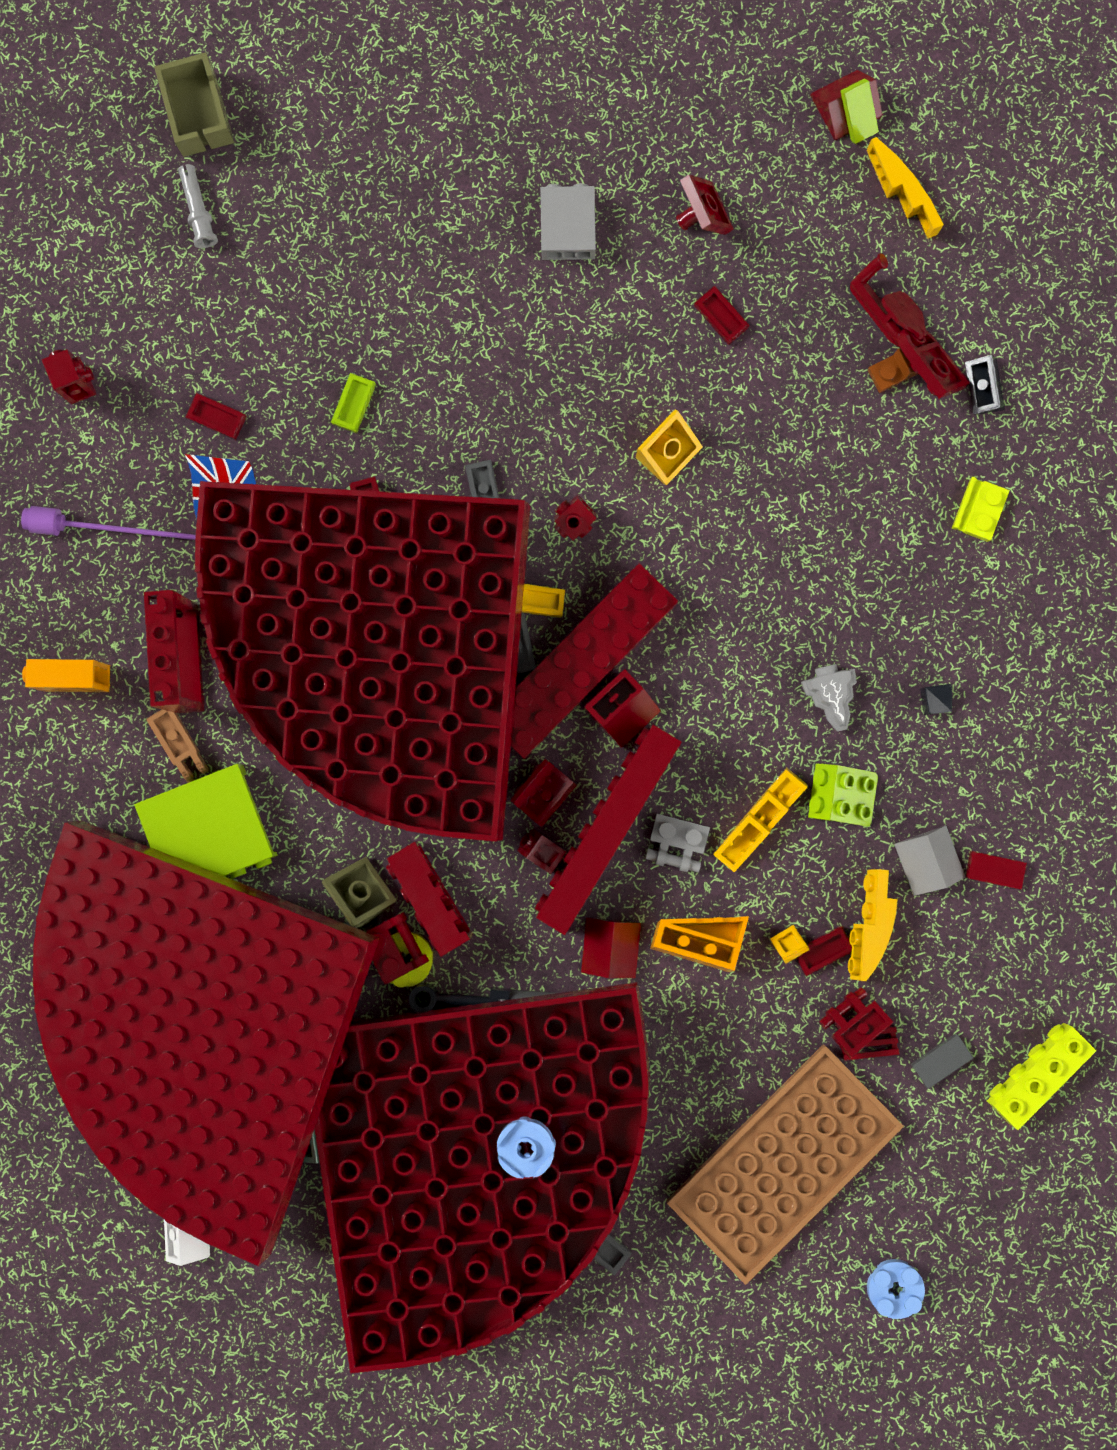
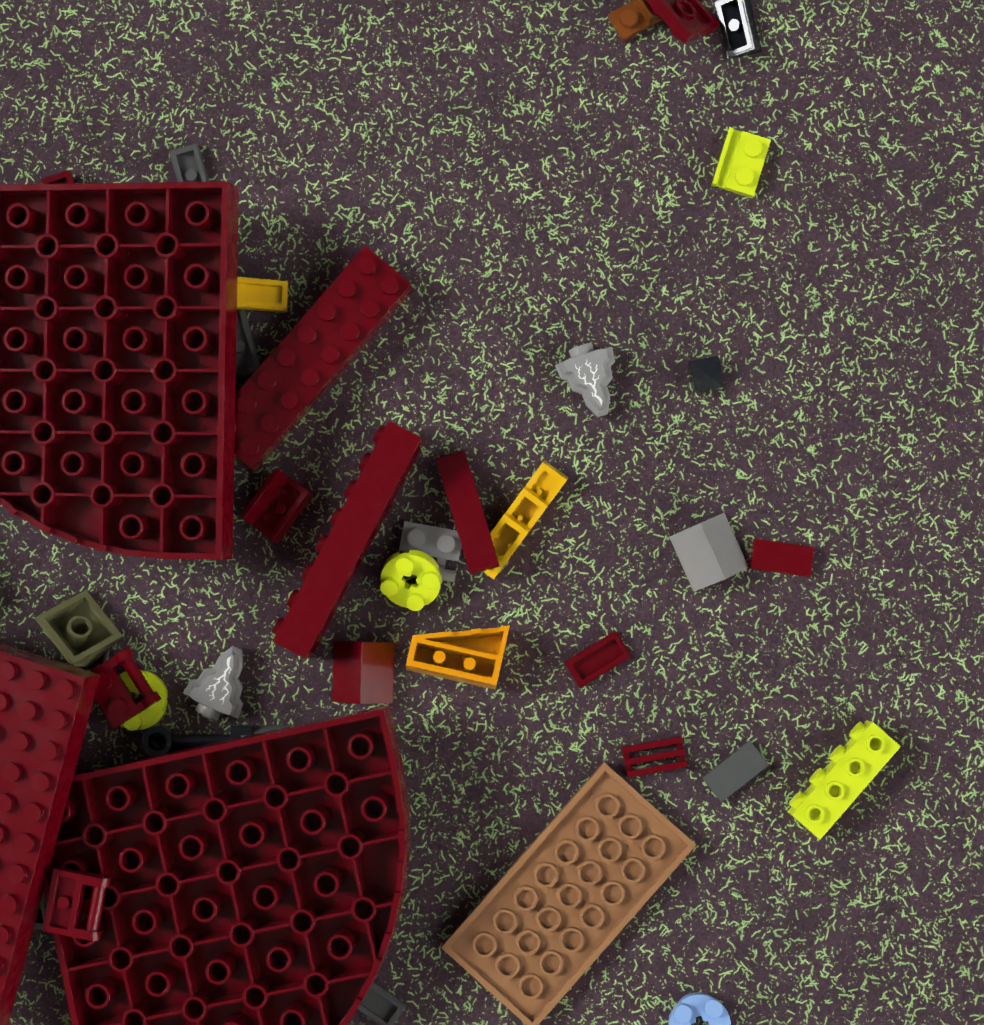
camera: 10 degrees left, 0 degrees up
lime tile [331,373,376,434] -> none
dark red wedge [386,841,473,957] -> none
light blue plate [497,1117,556,1179] -> none
dark red bracket [517,829,566,874] -> none
dark red brick [554,494,597,541] -> none
dark red slope [584,669,661,748] -> none
yellow slope [636,410,703,485] -> none
yellow tile [770,925,809,964] -> none
lime bracket [808,763,878,827] -> none
dark red plate [819,987,893,1059] -> none
yellow slope [848,869,898,981] -> none
none -> dark red plate [42,866,111,941]
none -> light grey rock [183,646,244,720]
none -> neon yellow plate [380,550,442,611]
none -> dark red slope [436,450,500,575]

